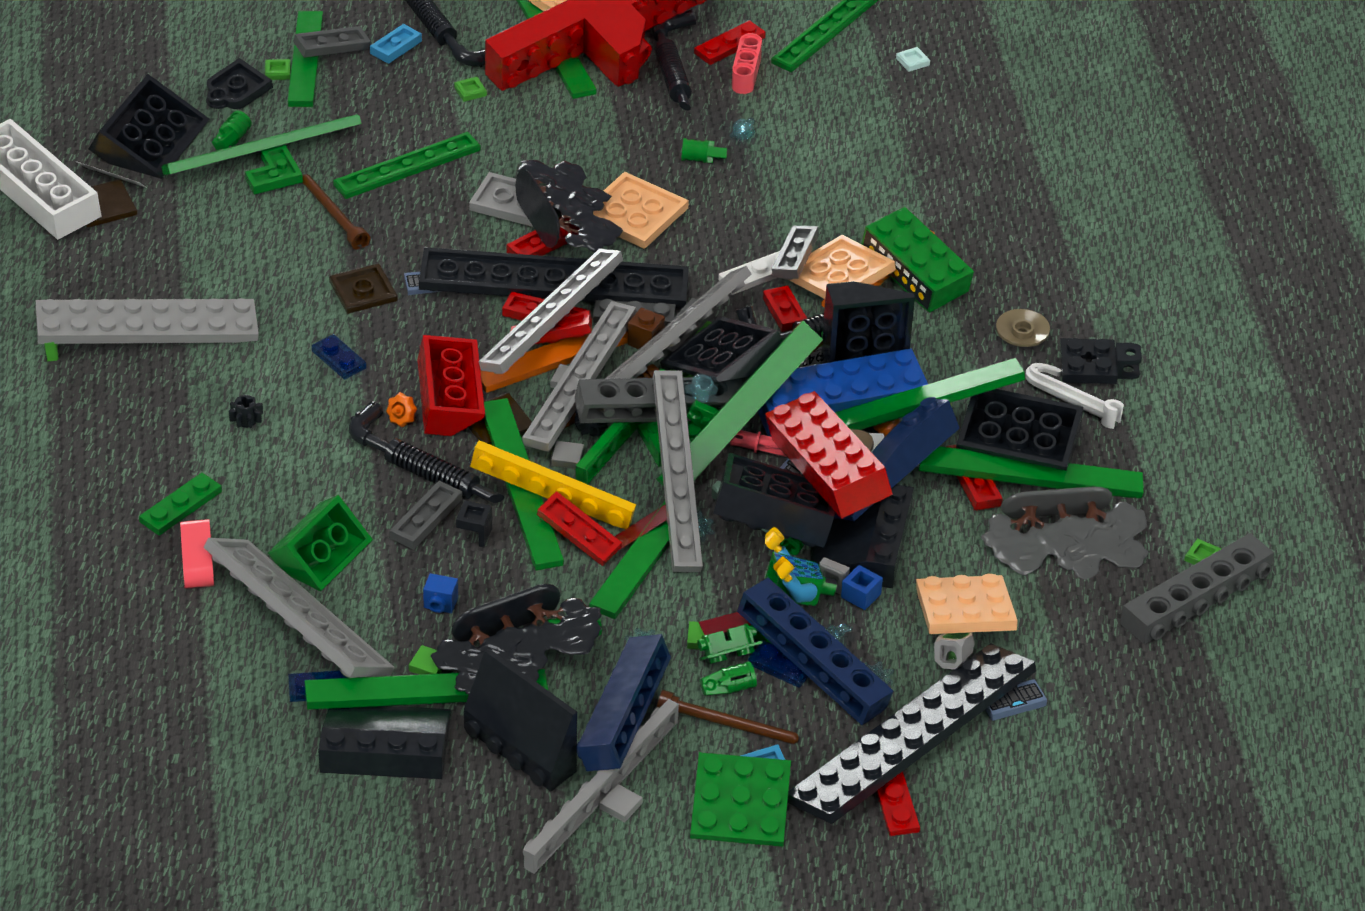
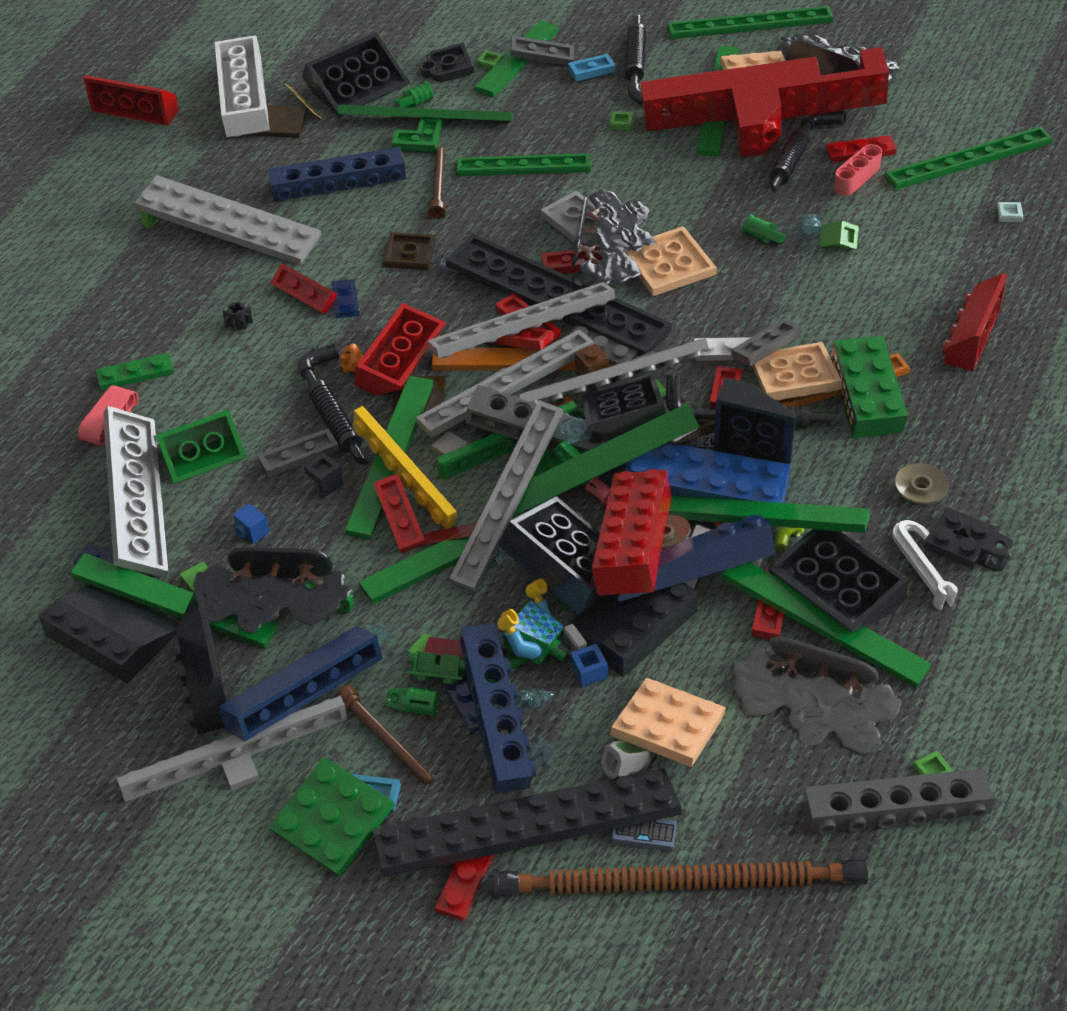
camera: 35 degrees right, 5 degrees up
none -> dark blue brick [268,147,406,201]
none -> red plate [270,263,338,315]
none -> dark orange hose [488,859,868,900]
none -> bright green panel [820,221,859,250]
none -> red slope [942,273,1008,371]

